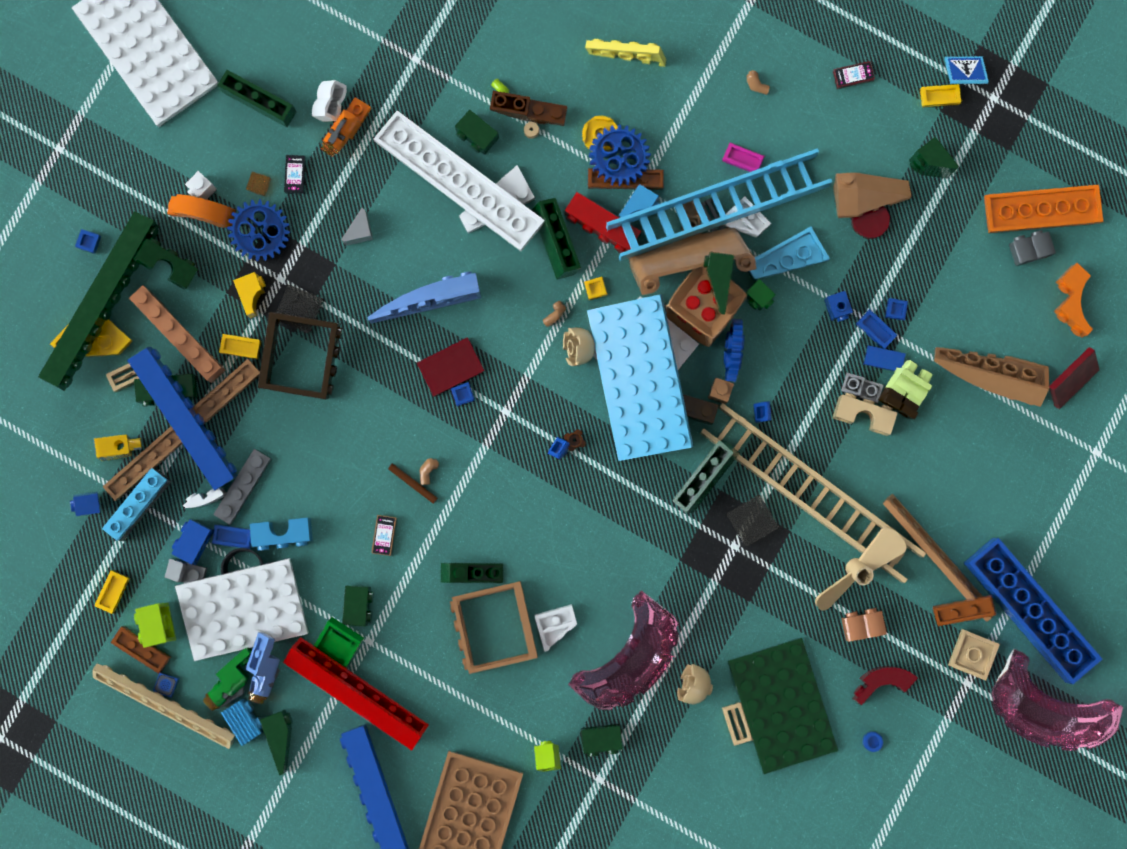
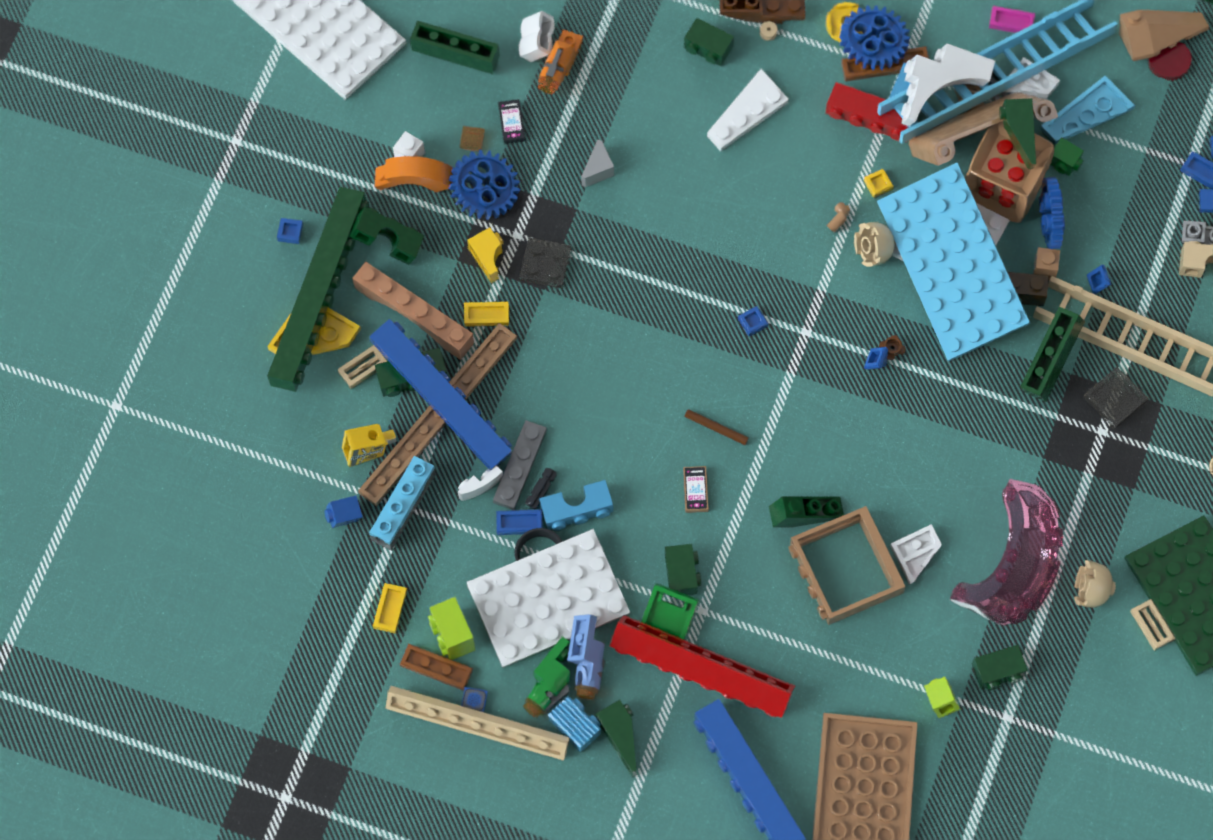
camera: 10 degrees left, 15 degrees down
light grey slope [165,559,208,583] -> none
blue brick [172,519,214,565] -> none
dark brown window [258,312,343,400] -> none
medium blue wedge [368,272,481,323] -> none
white plate [374,111,544,251] -> none
dark red tile [417,337,485,397] -> none
medium nougat arm [420,458,439,485] -> none
dark green brick [532,198,581,280] -> none
blue brick [824,291,853,322] -> none
none -> black axle [525,468,557,509]
none -> white arch [901,44,995,126]

